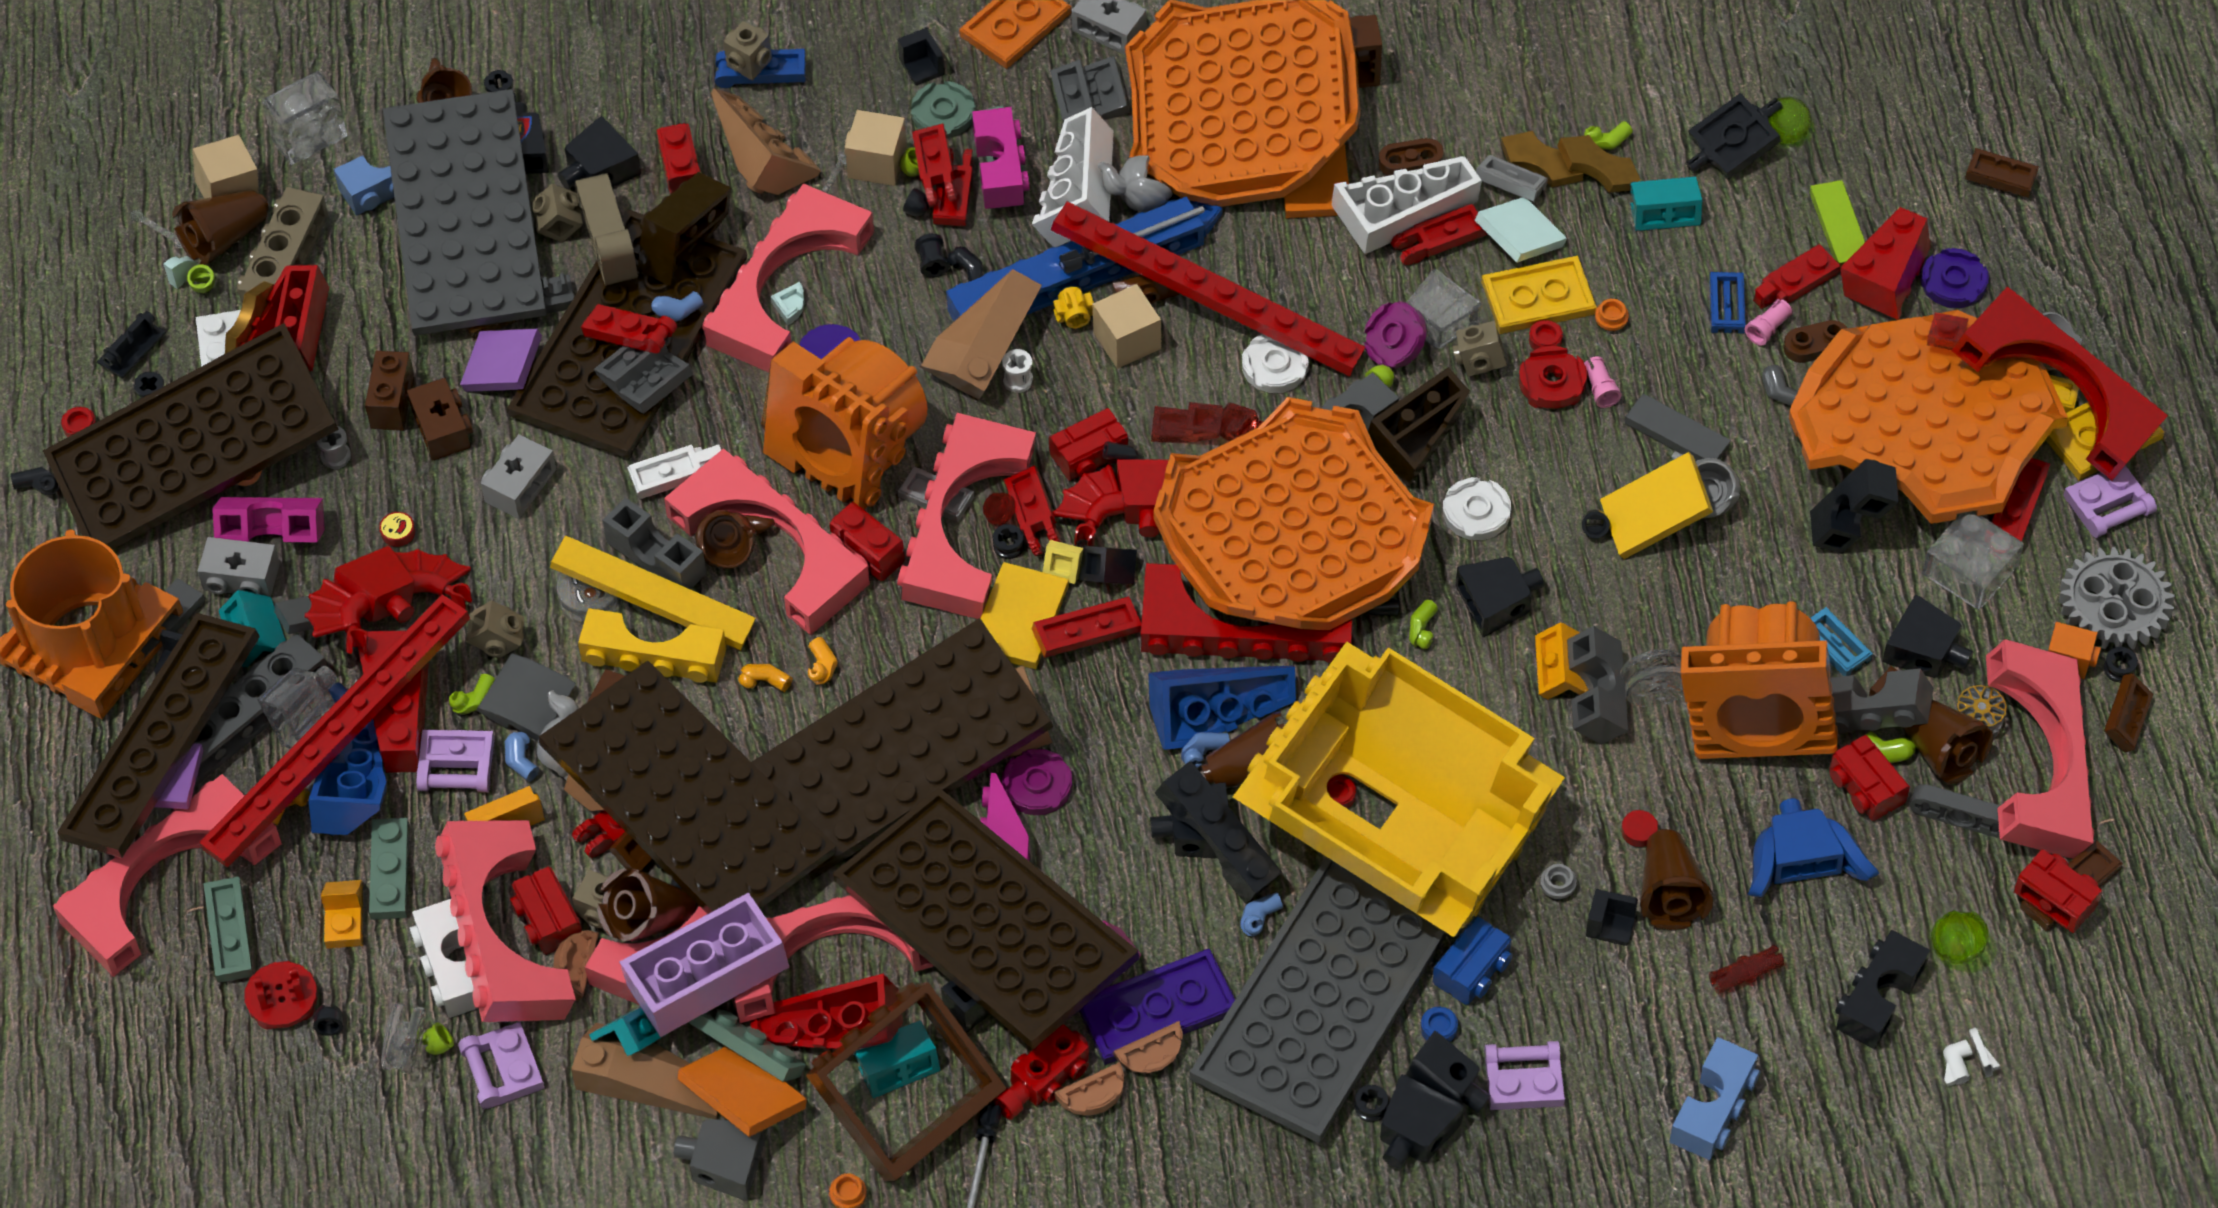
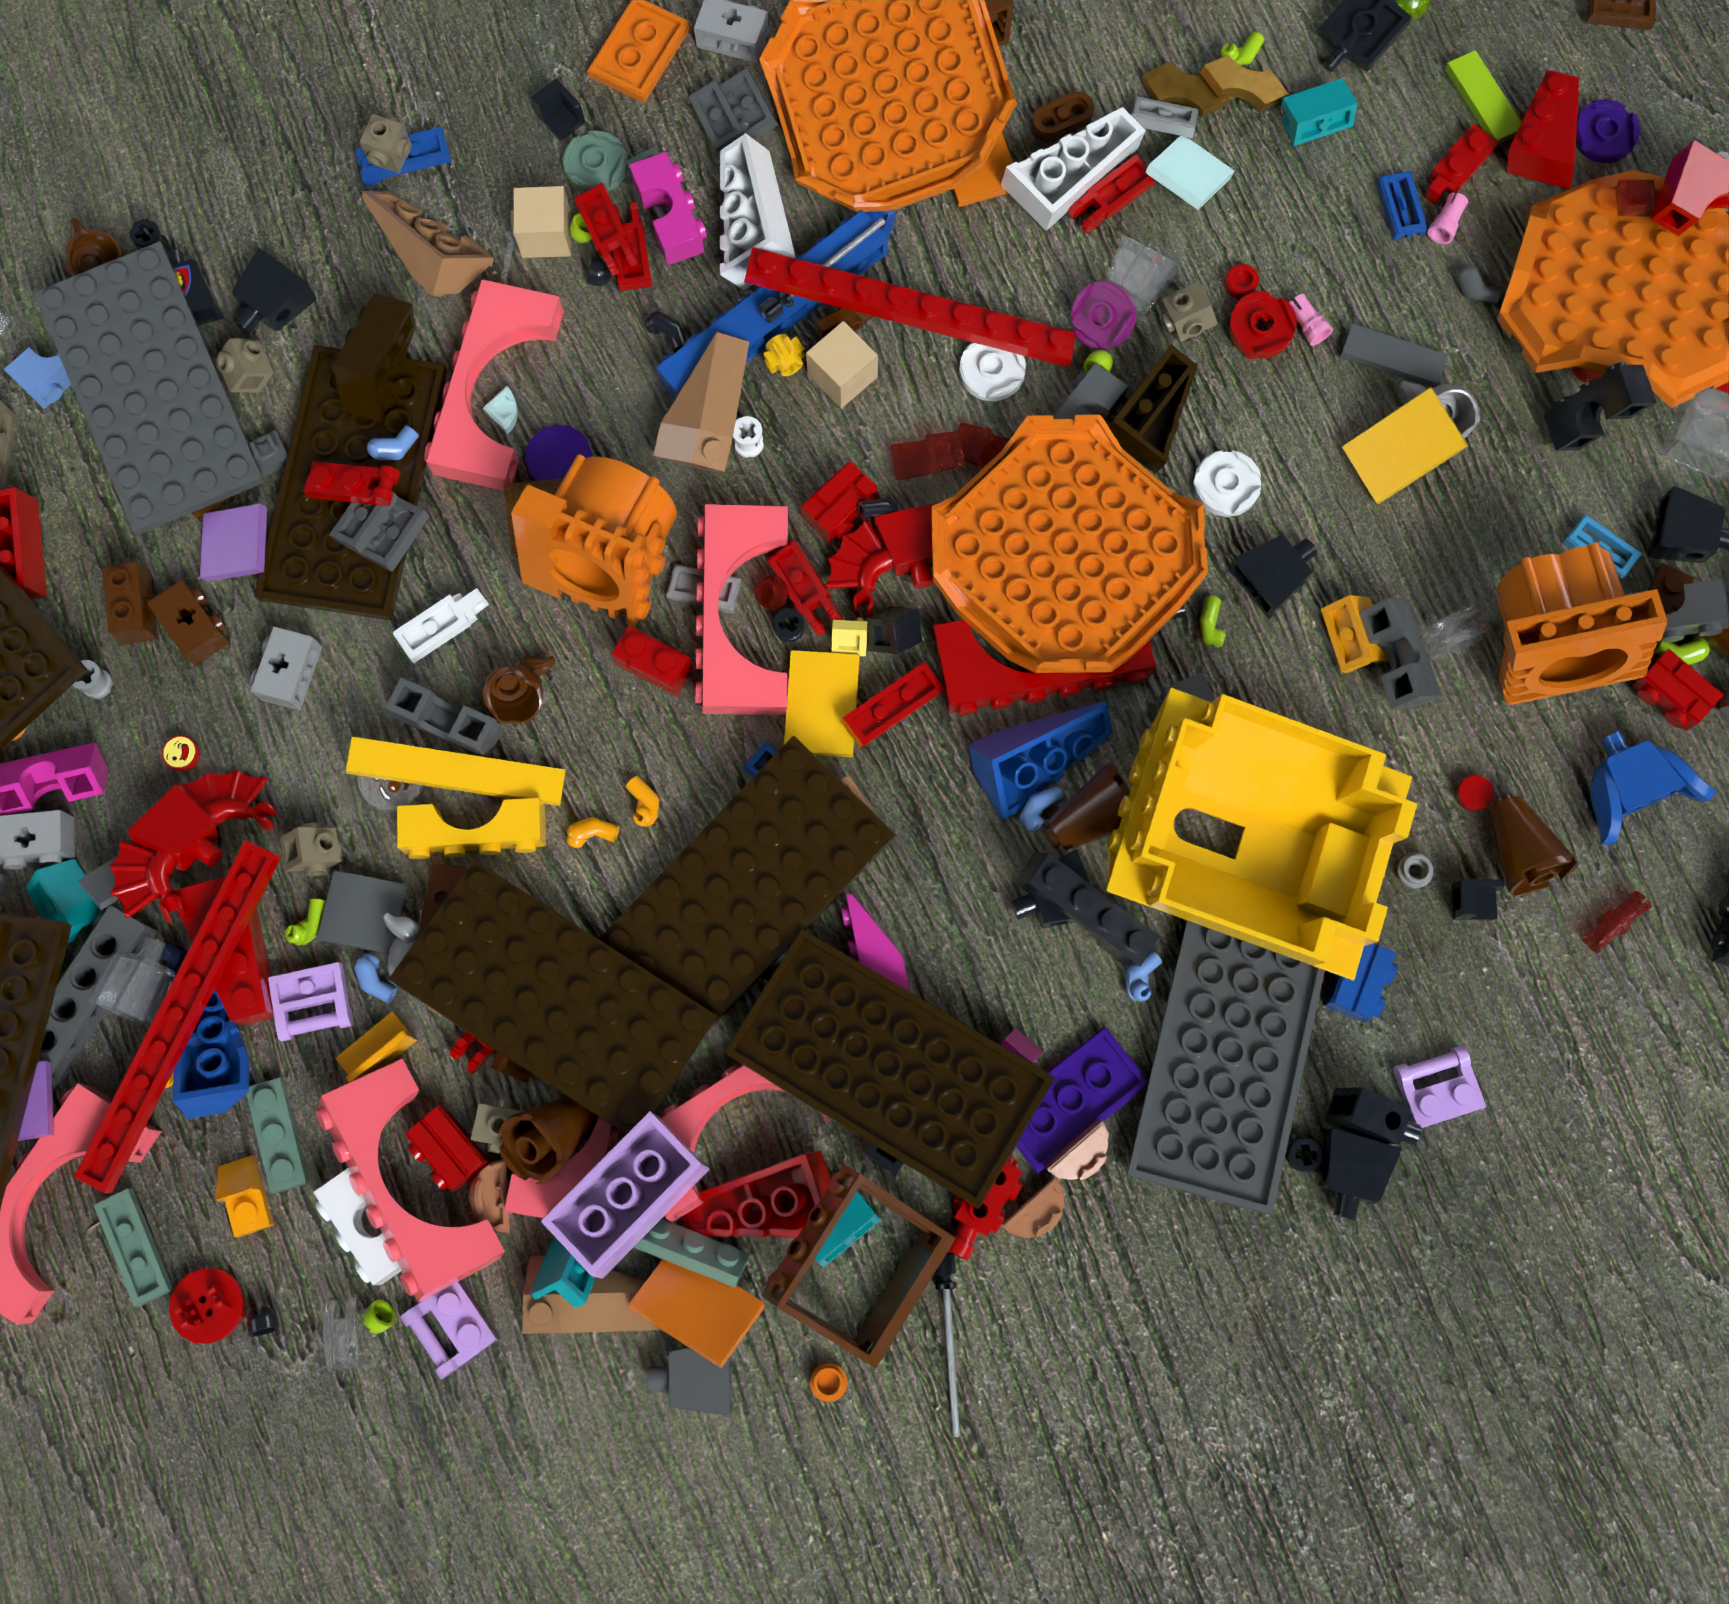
camera: 15 degrees left, 20 degrees up
dark tan beam [575,173,638,286] -> none
red brick [656,123,700,195] -> none
coral arch [664,448,870,635] -> none
black bush [914,233,950,278] -> none
magenta tile [1002,749,1072,815] -> none
light grey hair [1098,155,1173,213] -> none
red tile [1327,775,1356,809] -> none
blue tile [1421,1007,1458,1042] -> none
yellow tile [1481,256,1597,334] -> none
black hinge [1581,509,1610,538] -> none
orange plate [1595,299,1629,331] -> none
medium blue arch [1670,1037,1761,1160] -> none
reddish brown plate [1783,320,1848,363] -> none

